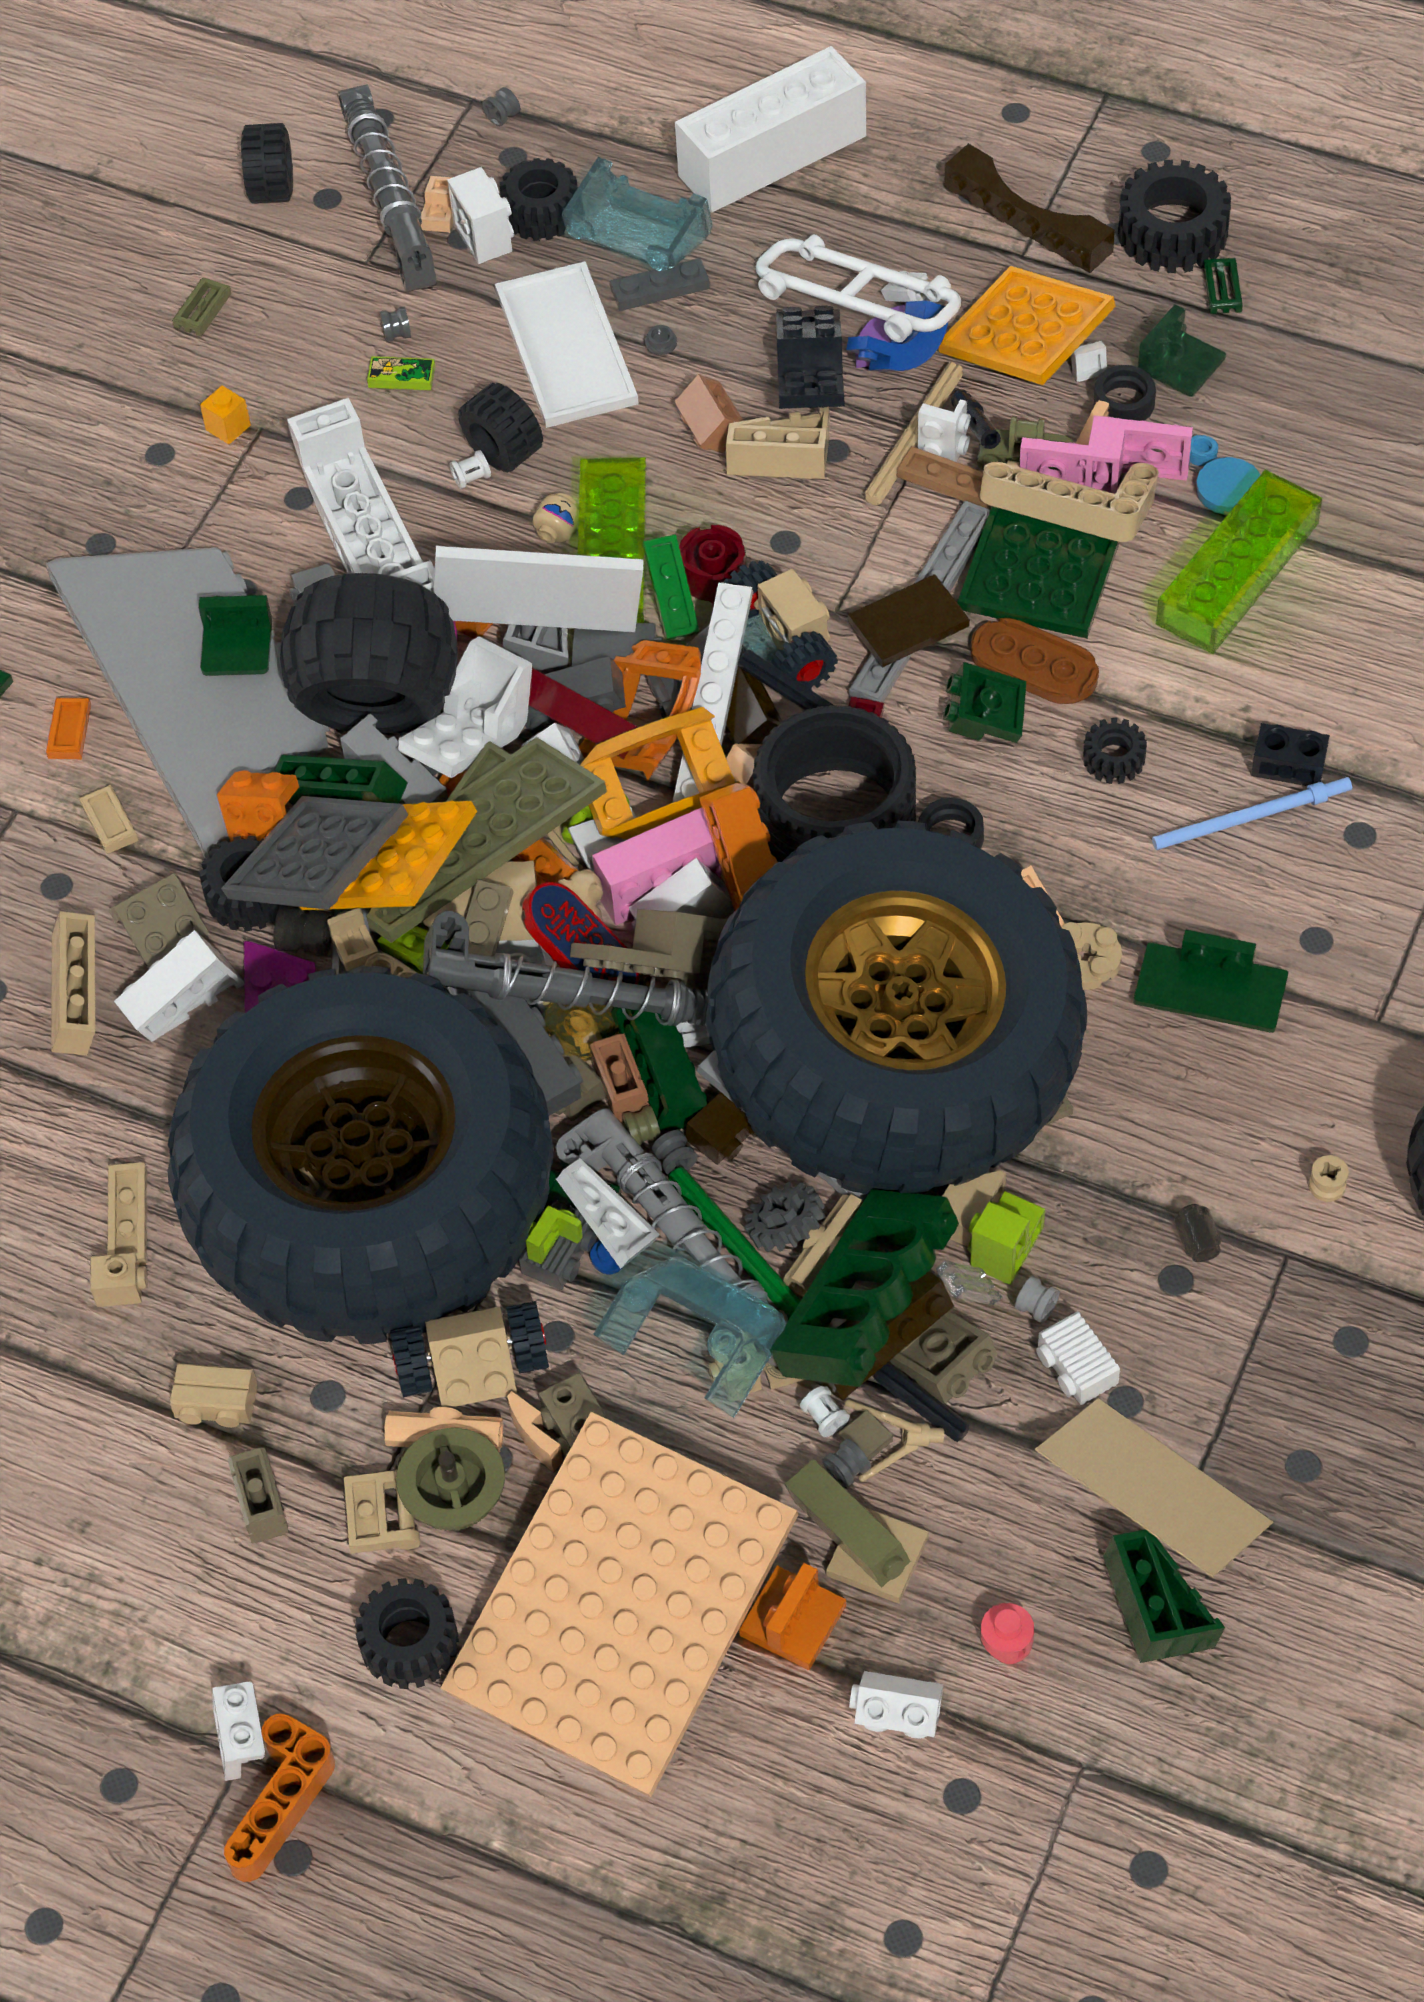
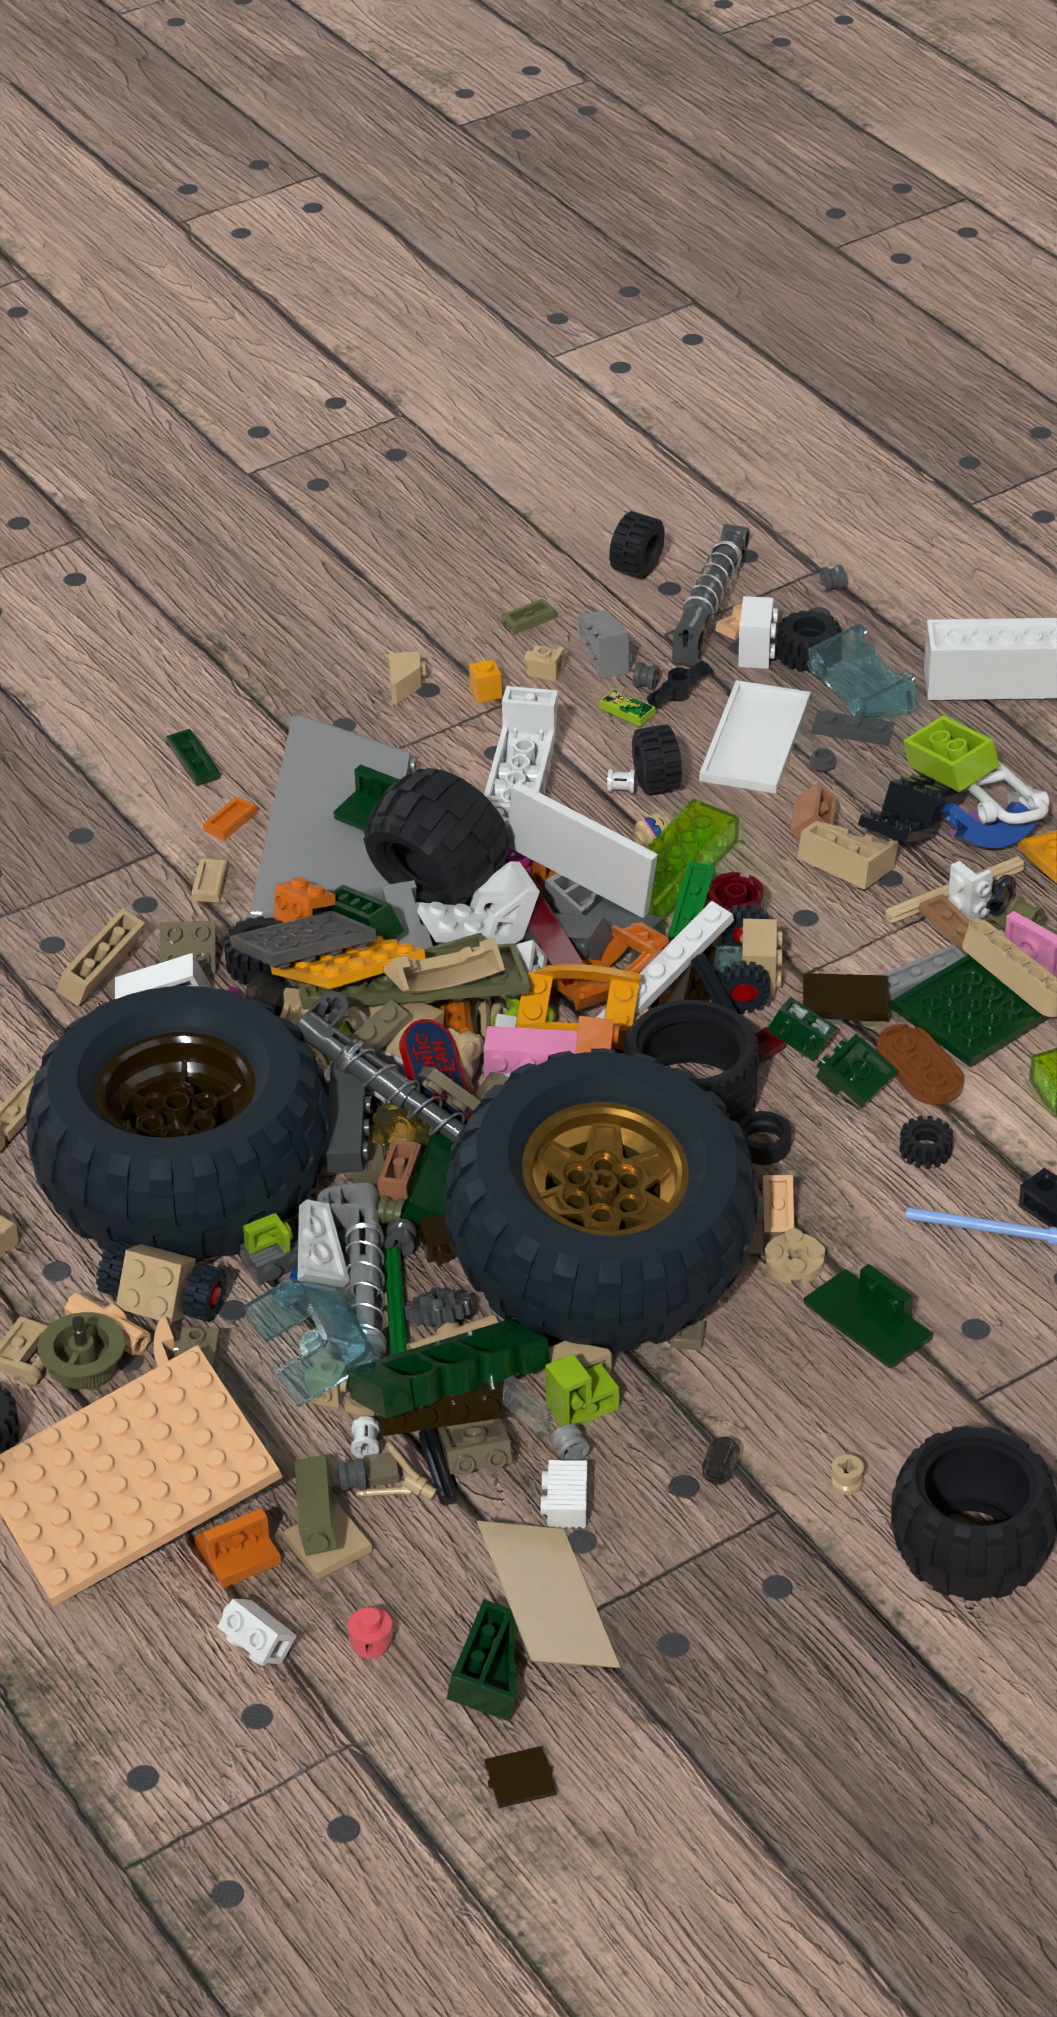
camera: 30 degrees right, 15 degrees down
none -> tan windscreen [383,938,505,993]
none -> tan slope [389,652,426,704]
none -> dark brown piece [484,1746,557,1808]
none -> tan brick [524,645,565,682]
none -> light grey wedge [578,610,632,679]
none -> black pin [647,660,711,709]
none -> dark green bracket [768,997,838,1061]
none -> lime brick [903,715,1000,792]

